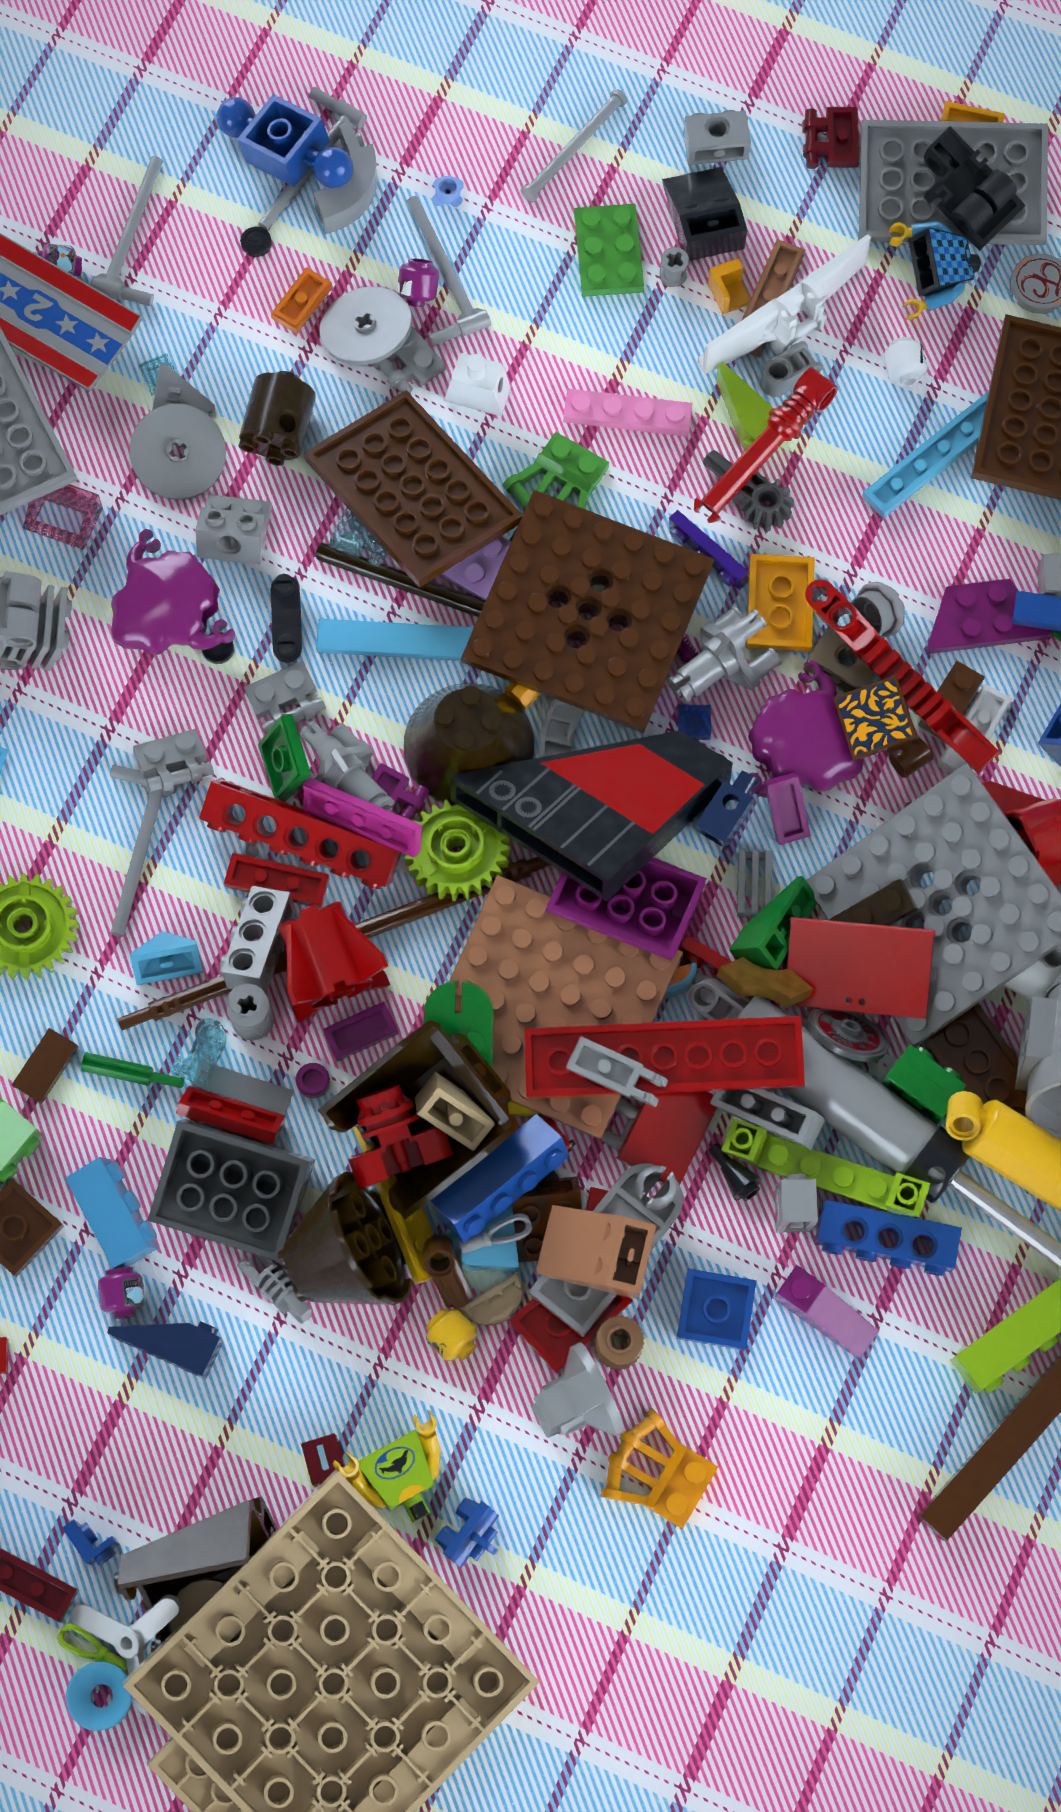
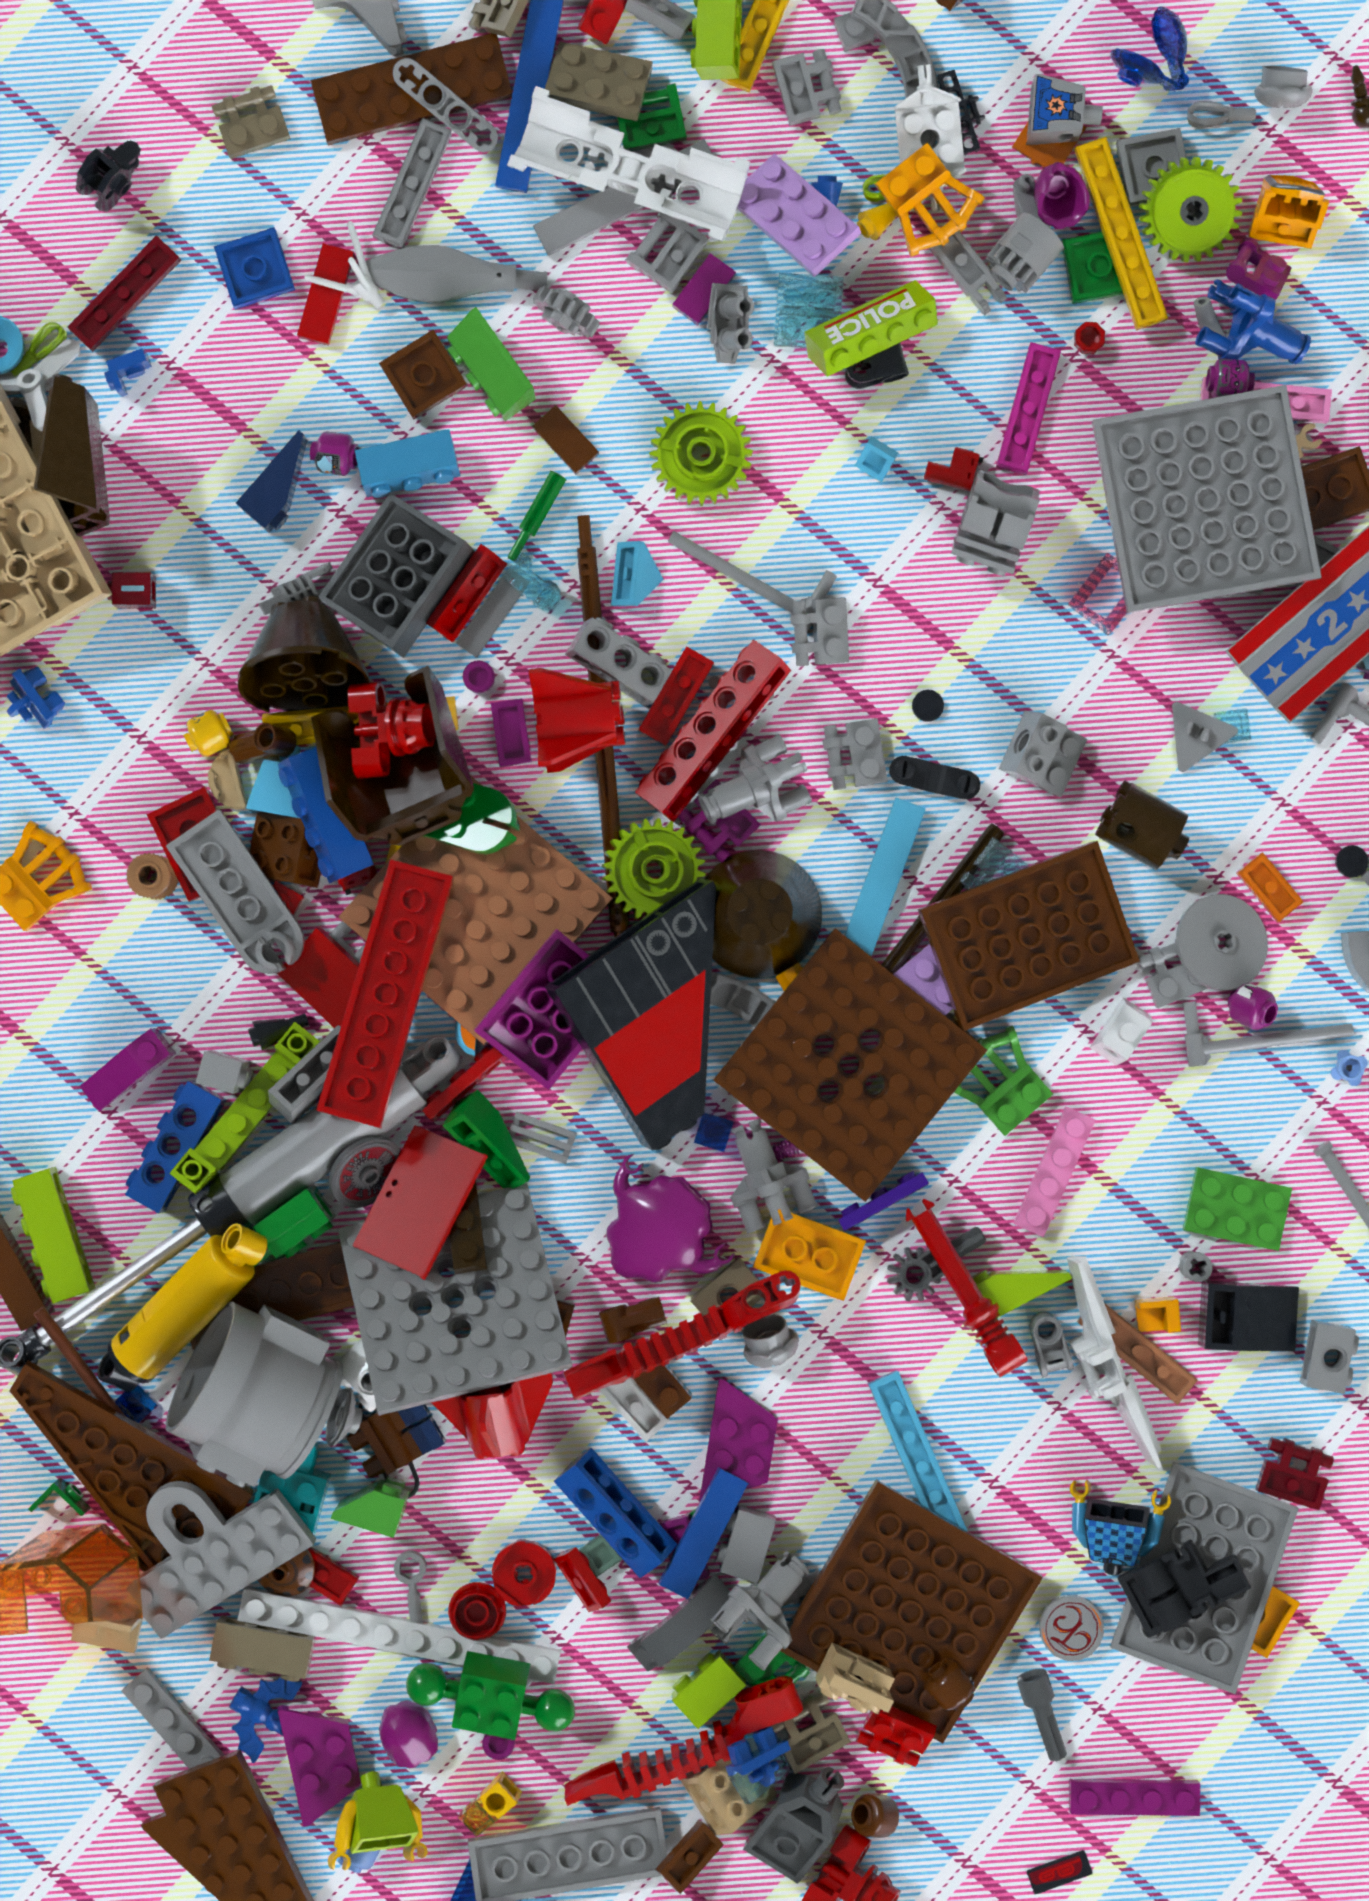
camera: 105 degrees right, 15 degrees up
magenta piece [111,529,235,655] -> none
light grey piece [130,404,226,500] -> none
light grey piece [226,983,274,1041] -> none
green tile [258,714,311,802] -> none
dark pink tile [303,777,422,858] -> none
torso [333,1410,441,1523] -> none
tan slope [414,1072,495,1151] -> none
light grey piece [459,1213,532,1254] -> none
light grey piece [531,1342,625,1438] -> none
nougat slope [535,1205,657,1300] -> none
light grey hinge [566,1036,668,1107] -> none
blue plate [676,1268,757,1351] -> none
dark blue torso [696,770,759,850] -> none
pearl gold tile [717,957,813,1008] -> none
magenta tile [763,772,811,845] -> none
tile [833,675,918,761] -> none
white head [883,337,928,387] -> none

